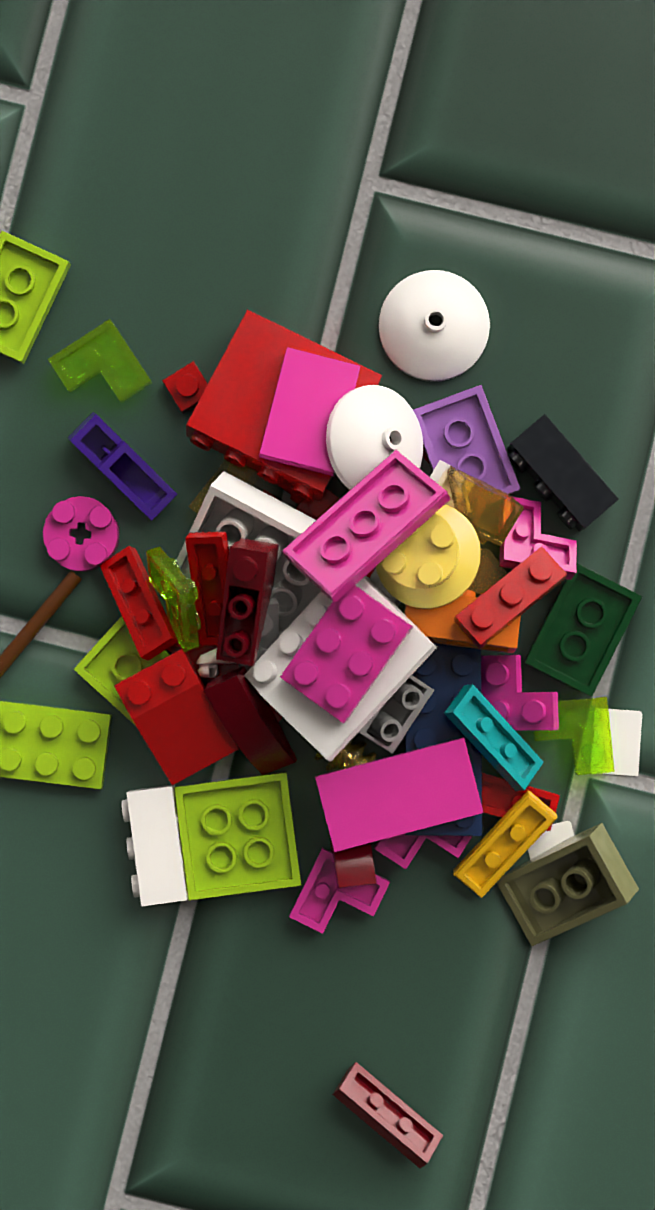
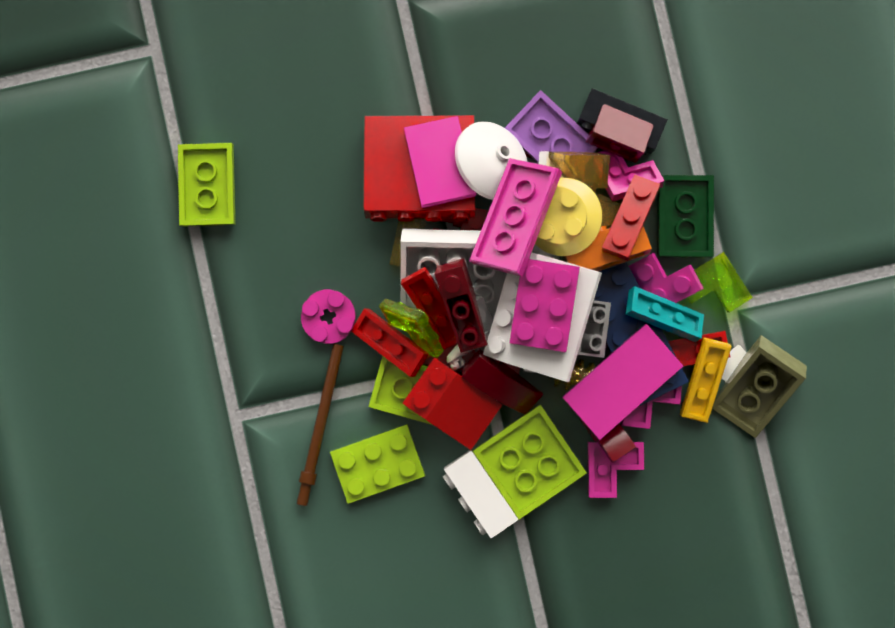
camera: 20 degrees left, 0 degrees up
clear neon green plate [48,319,152,403] -> none
dark purple slope [67,412,178,521] -> none
red plate [162,361,208,414] -> none
plate [332,1062,443,1169] -> none
white dish [379,270,490,382] -> none
white sticker [590,708,642,776] -> none
none -> panel [586,104,653,163]

